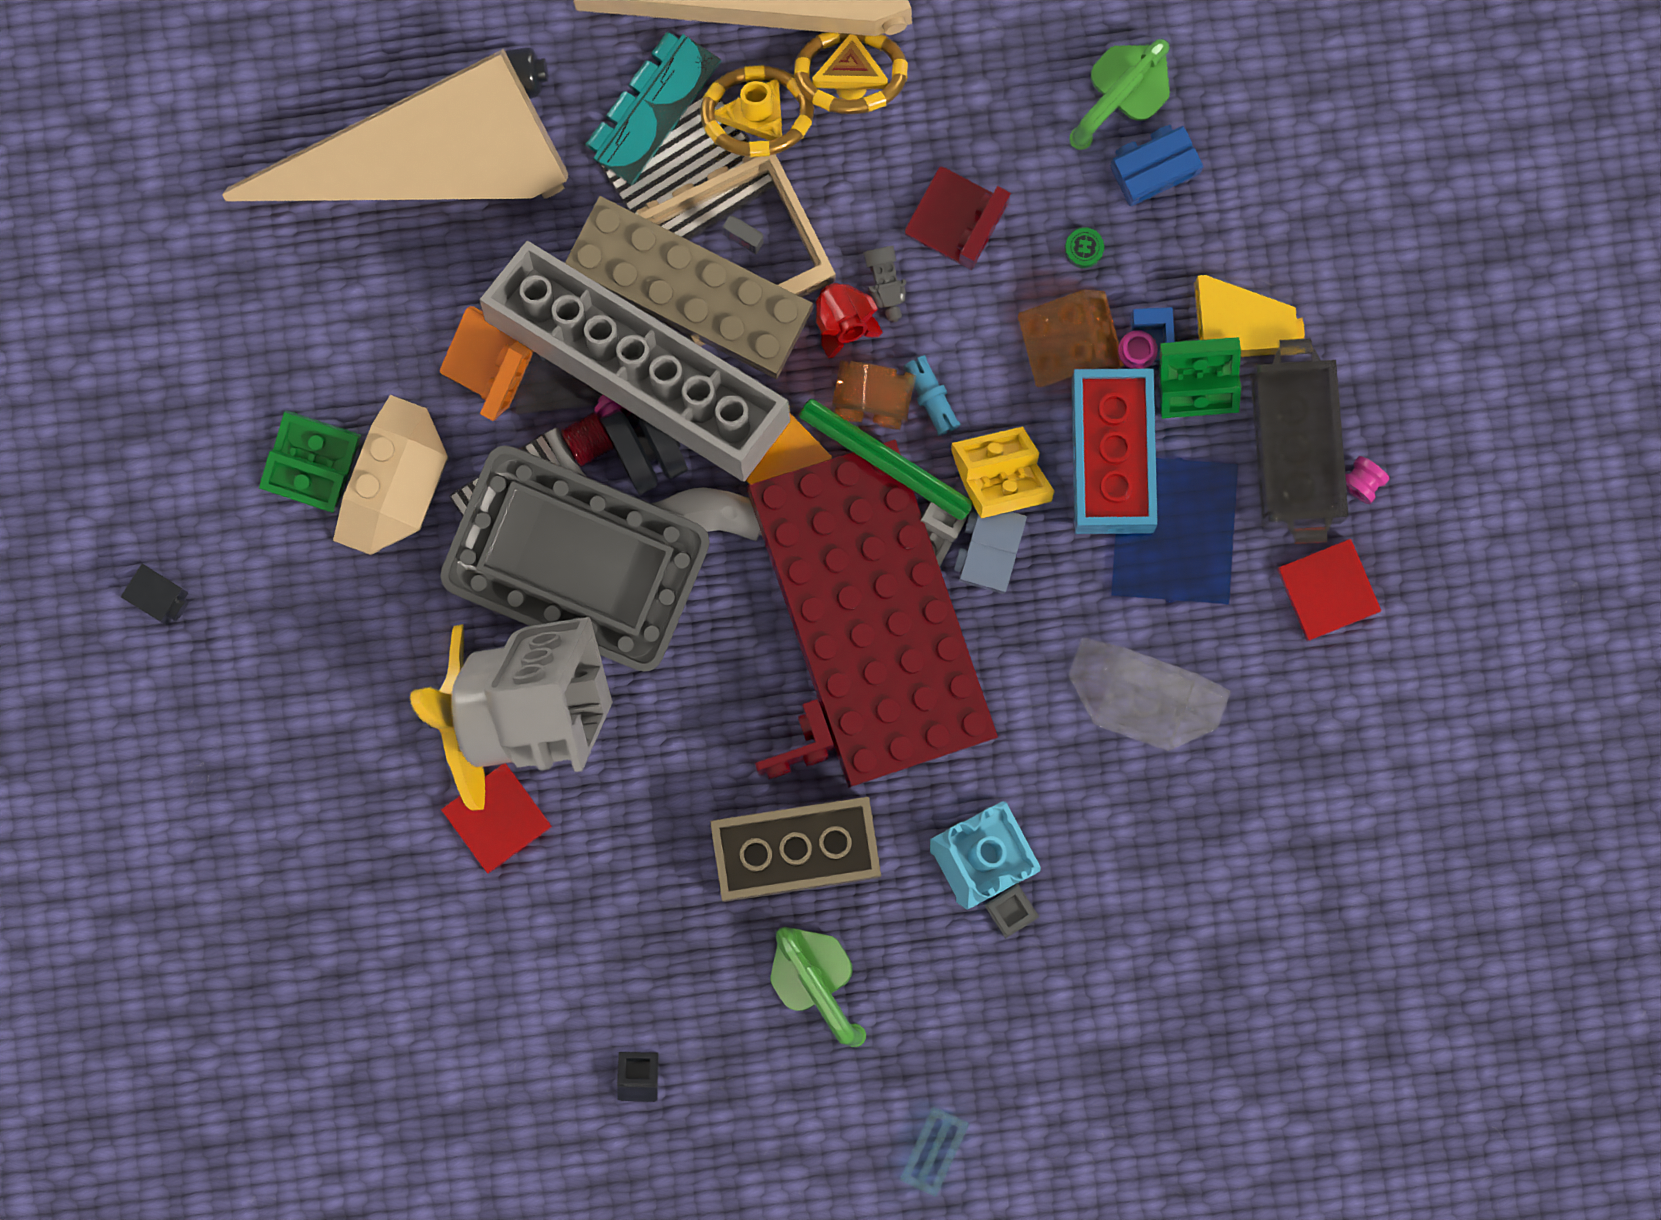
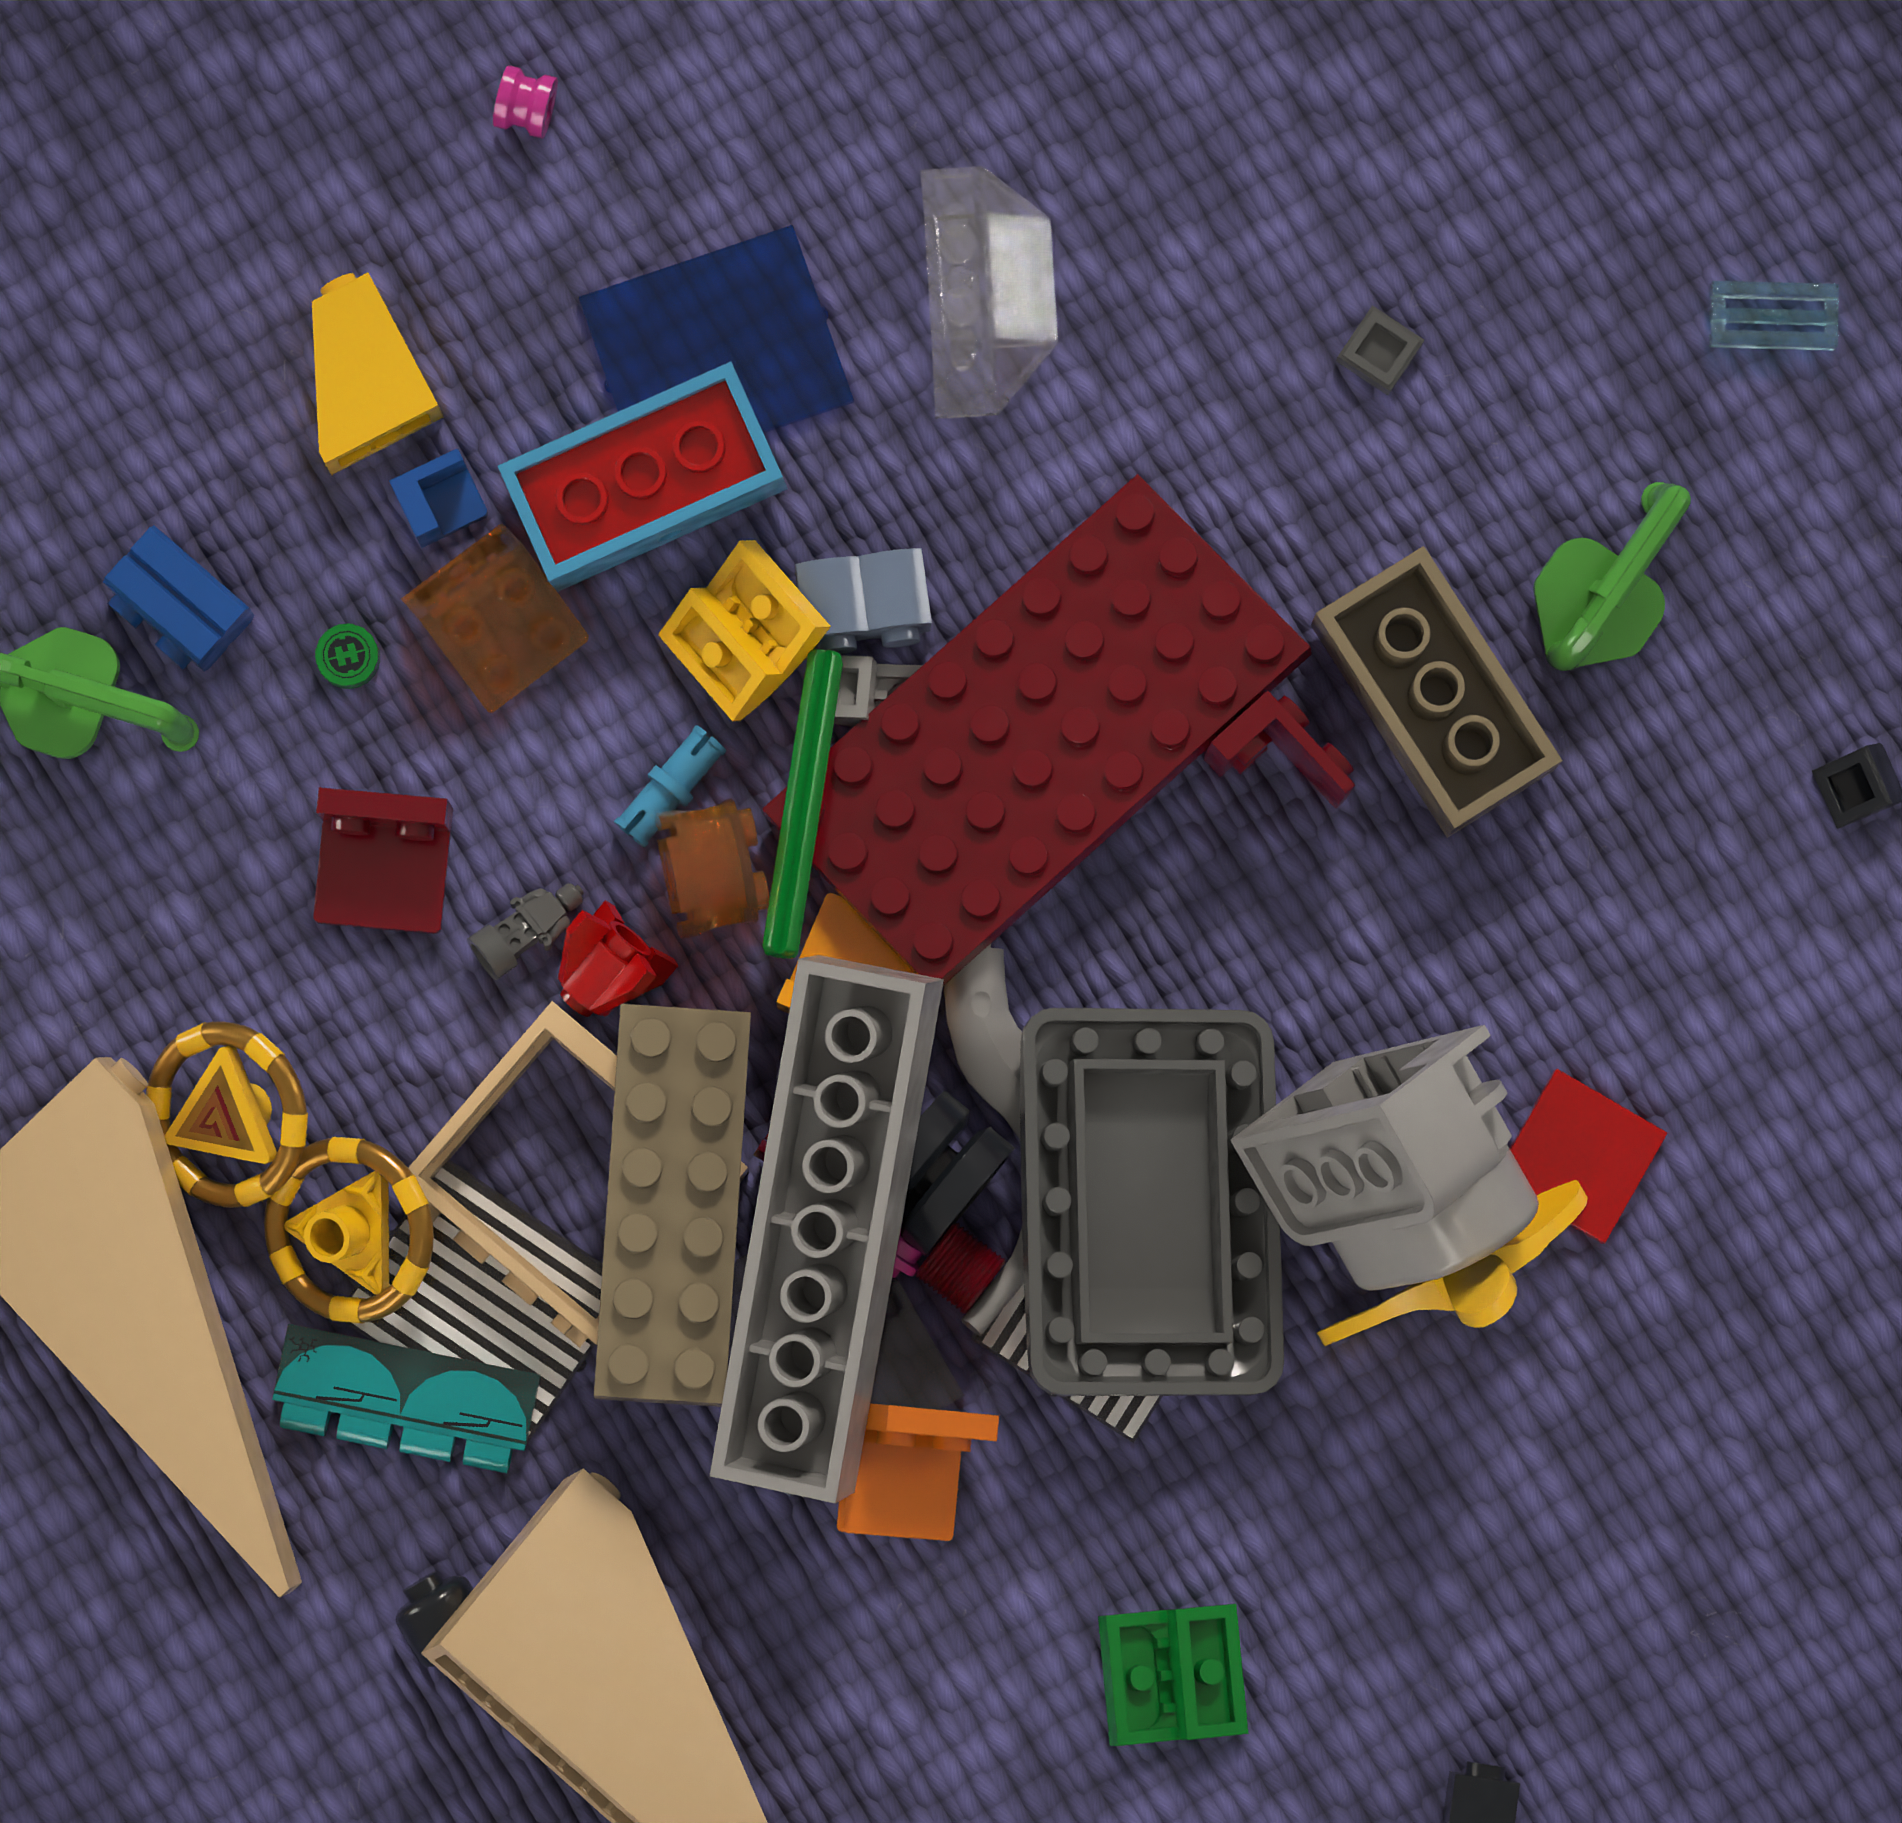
camera: 115 degrees left, 0 degrees up
tan wedge [333,395,449,555] -> none
dark grey tile [722,215,764,255] -> none
medium azure slope [930,801,1041,910] -> none
dark pink plate [1118,330,1158,369] -> none
green slope [1159,337,1241,419] -> none
clear smoke container [1250,338,1349,544] -> none
red tile [1277,539,1382,642] -> none

